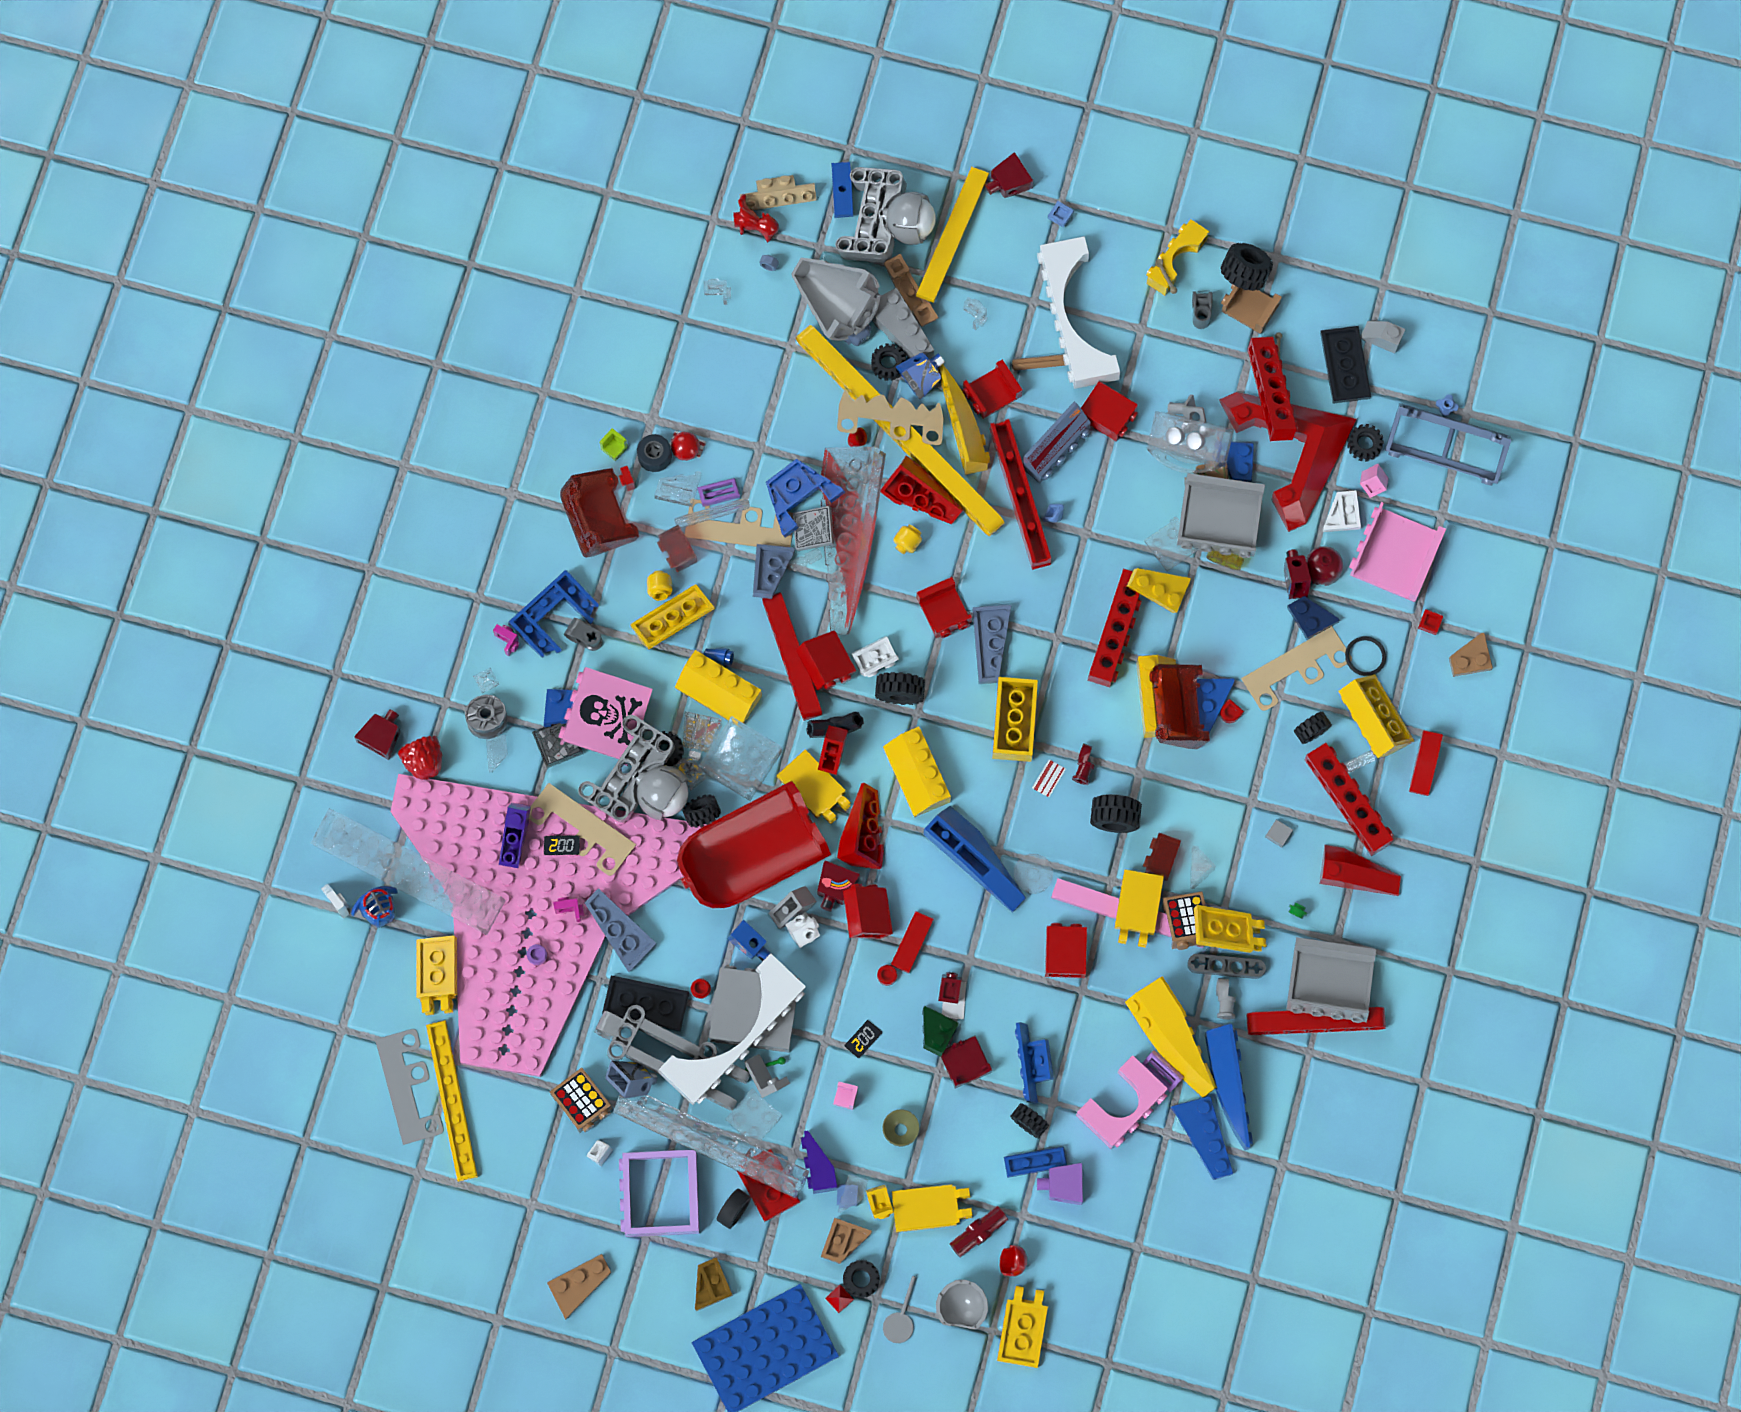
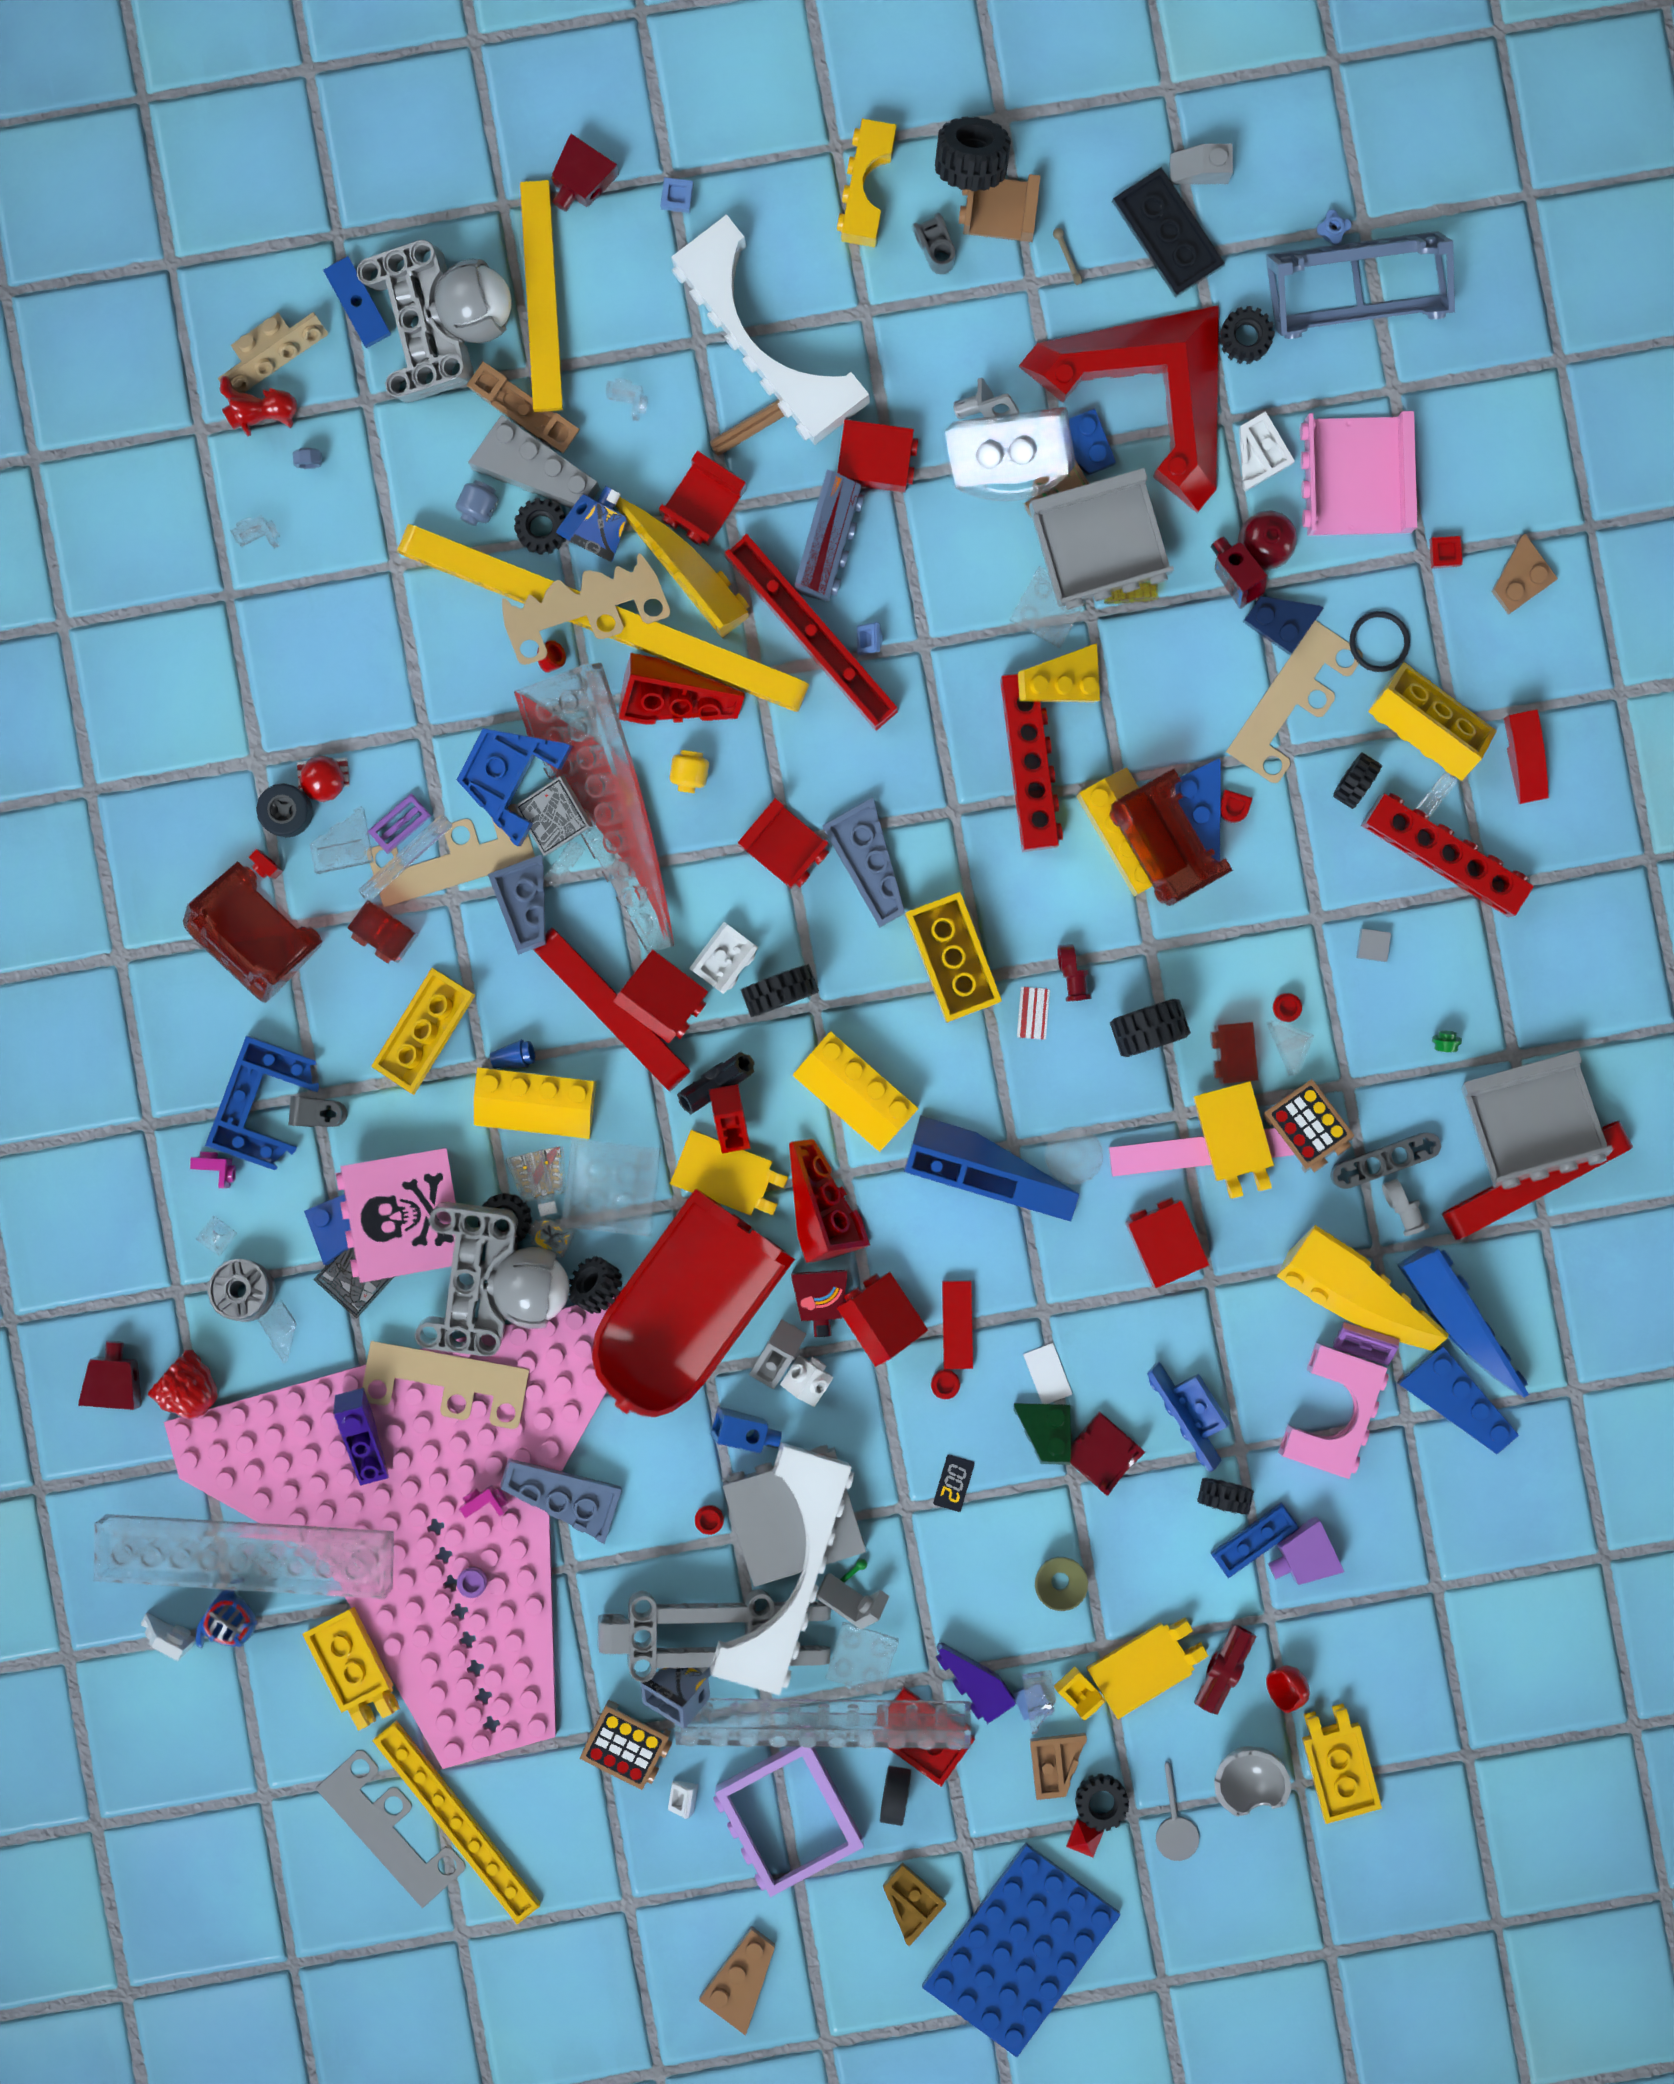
camera: 25 degrees left, 15 degrees up
black sticker [544,835,580,855] -> none
lime panel [599,428,628,461] -> none
black tile [602,975,689,1032] -> none
yellow head [647,571,673,601] -> none
light grey cone [791,258,881,341] -> none
bright pink panel [833,1082,858,1110] -> none
dark red bracket [938,972,962,1004] -> none
dark tan hinge [1155,259,1177,294] -> none
yellow tile [1194,905,1267,953] -> none
red brick [1247,337,1298,441] -> none
red wedge [1319,845,1401,896] -> none
bright pink panel [1360,464,1388,498] -> none
none -> red plate [1272,993,1302,1022]

